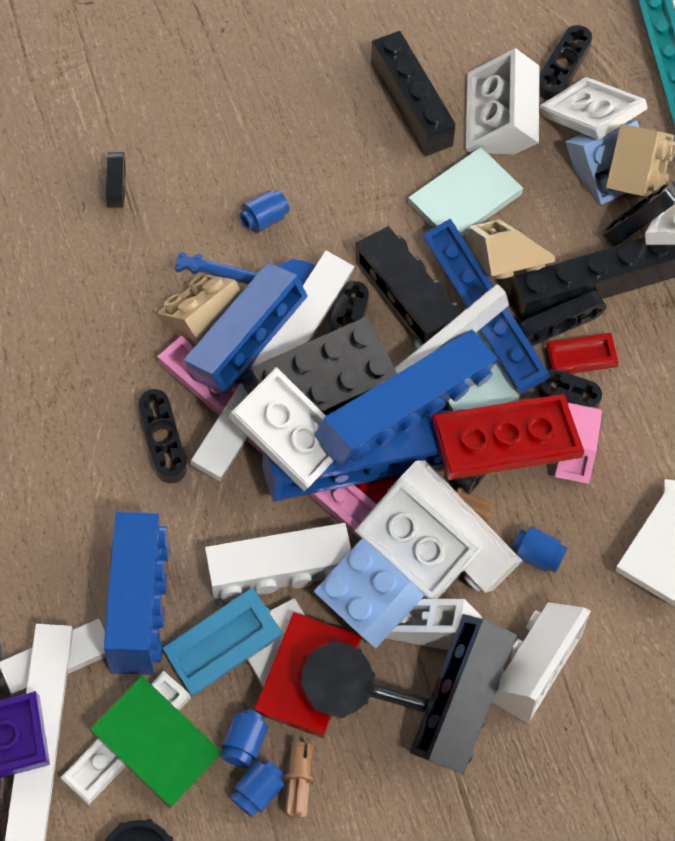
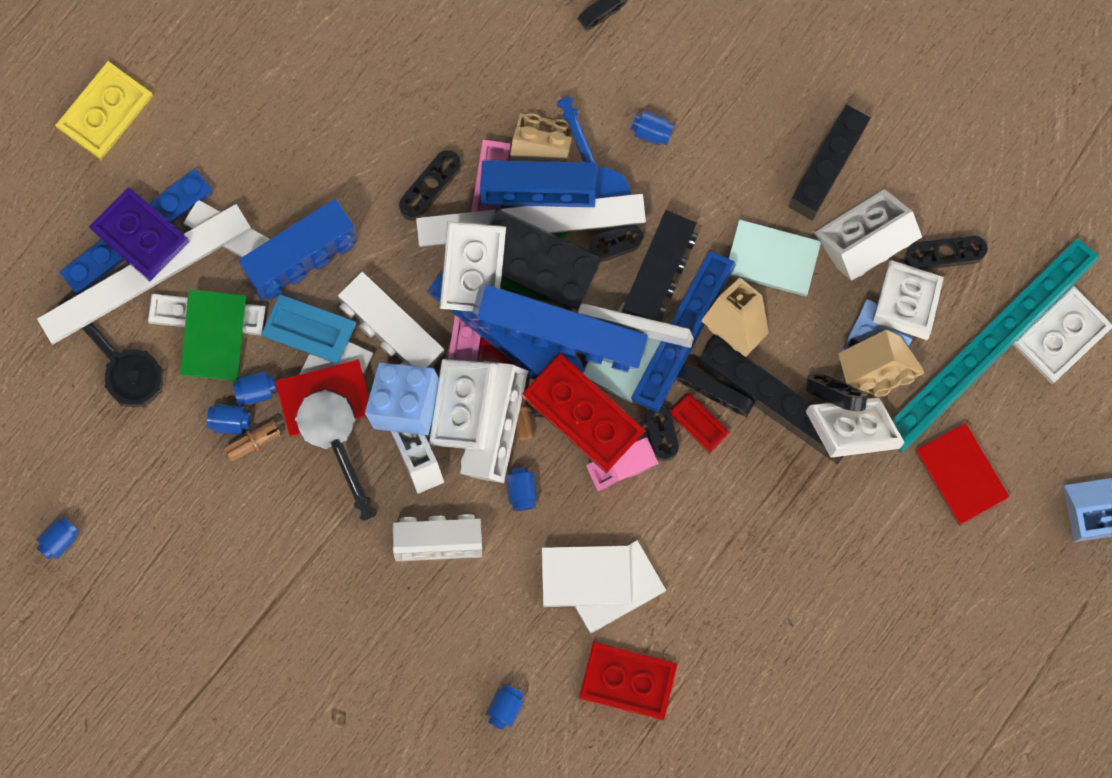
camera: 50 degrees right, 15 degrees up
brick [409,614,517,775] -> none

